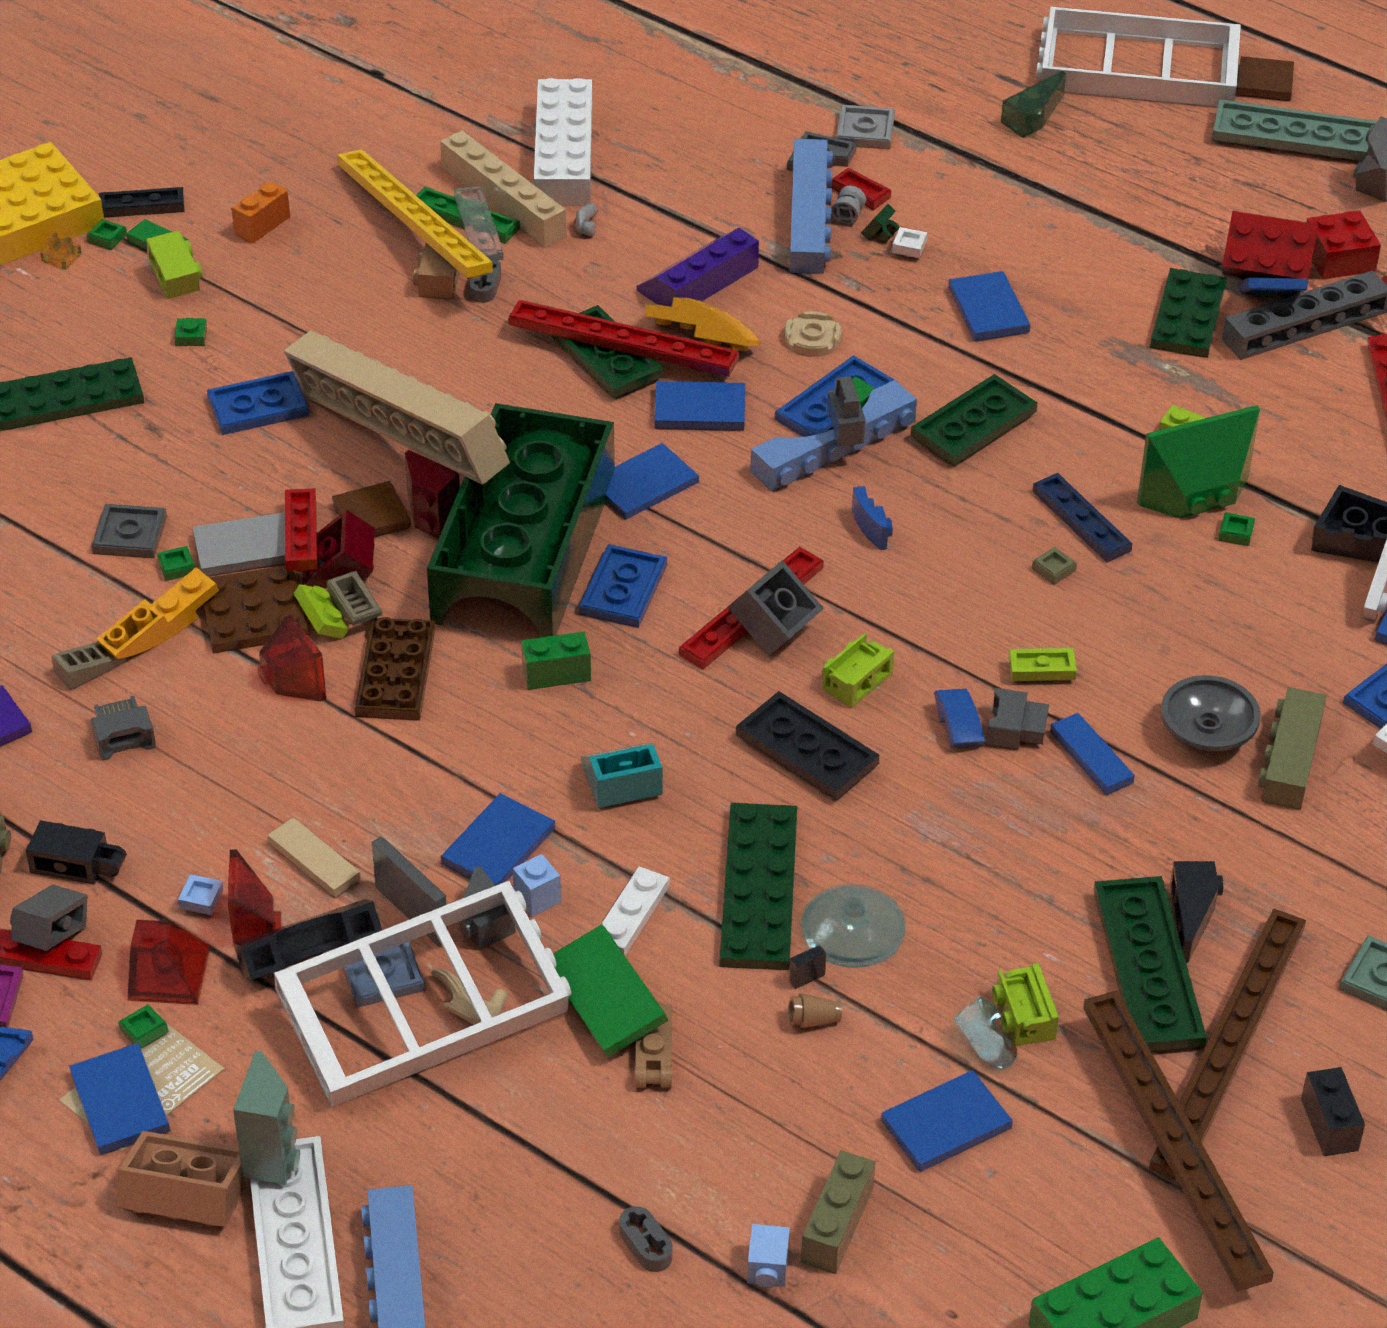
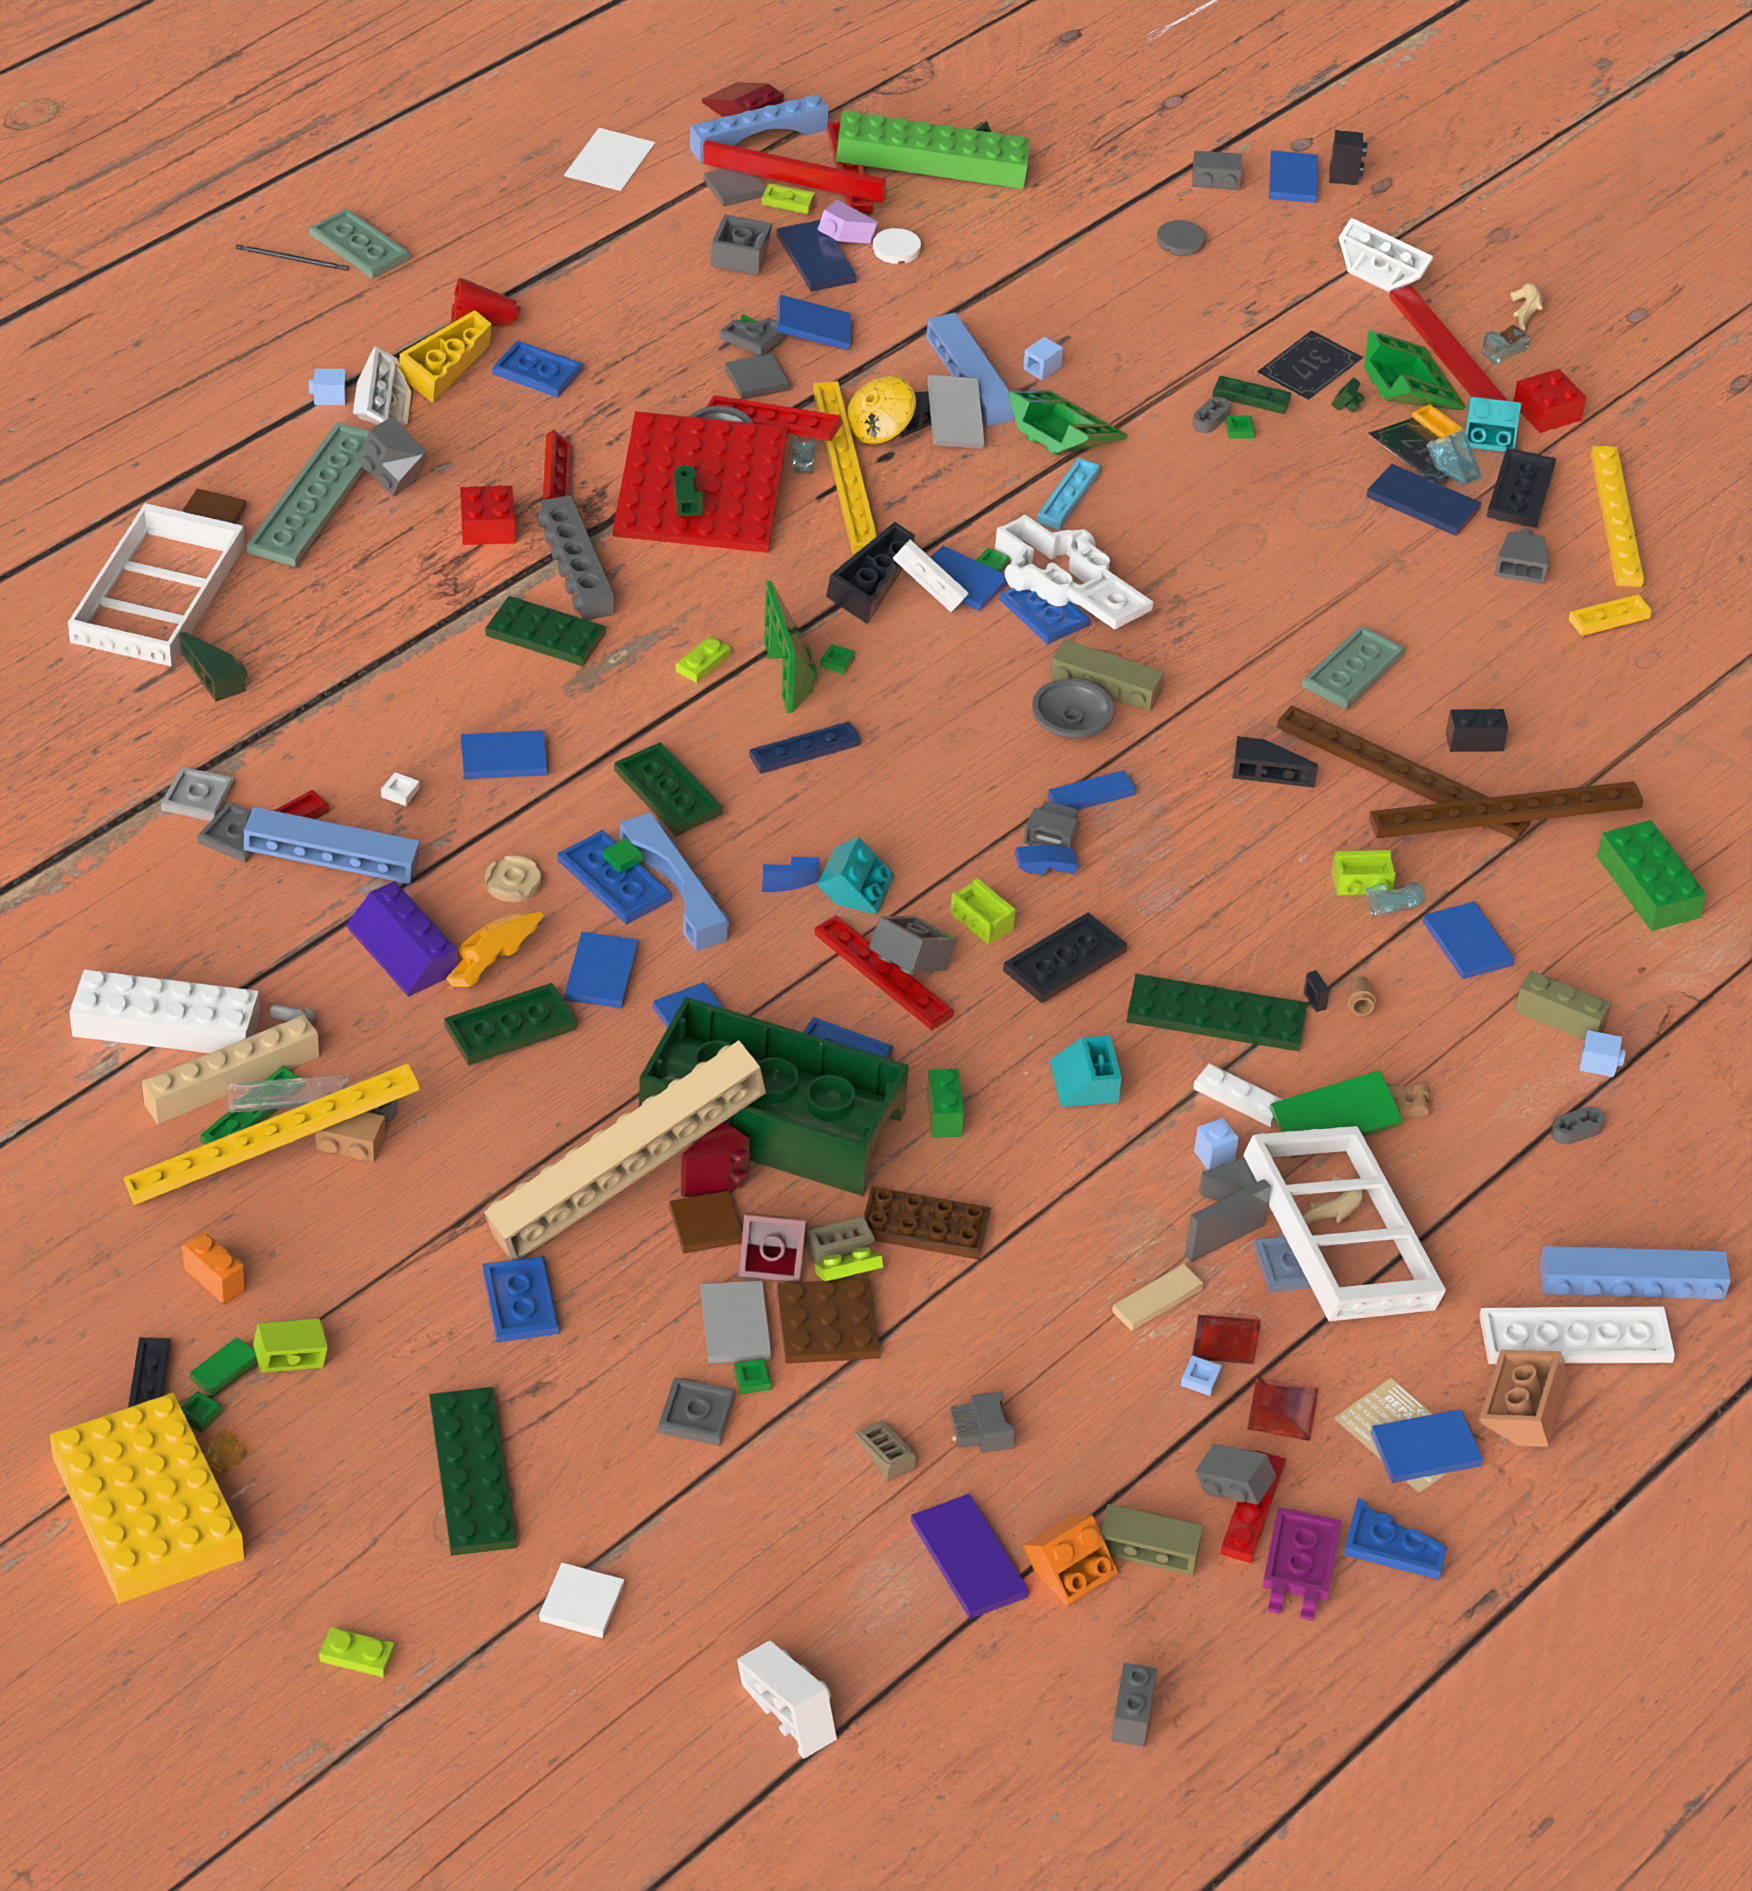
camera: 85 degrees left, 0 degrees up
black brick [26,820,127,885] -> none
light orange slope [96,568,219,659] -> none
green tile [118,1004,169,1048] -> none
green plate [174,318,207,346] -> none
black arch [233,899,382,980] -> none
sand green slope [233,1051,300,1185] -> none
clear red slope [257,615,327,702] -> none
red plate [285,488,318,572] -> none
blue tile [441,793,555,886] -> none
red tile [508,300,739,377] -> none
clear light blue dish [802,884,906,968] -> none
dark grey piece [827,376,865,447] -> none
light grey wheel [831,186,866,225] -> none
dark green tile [861,204,900,243] -> none
lime plate [1008,648,1077,681] -> none
olive tile [1032,547,1077,585] -> none
dark green plate [1093,876,1207,1051] -> none
red brick [1222,211,1318,279] -> none
blue tile [1240,278,1308,295] -> none
none -> teal slope [817,836,894,914]

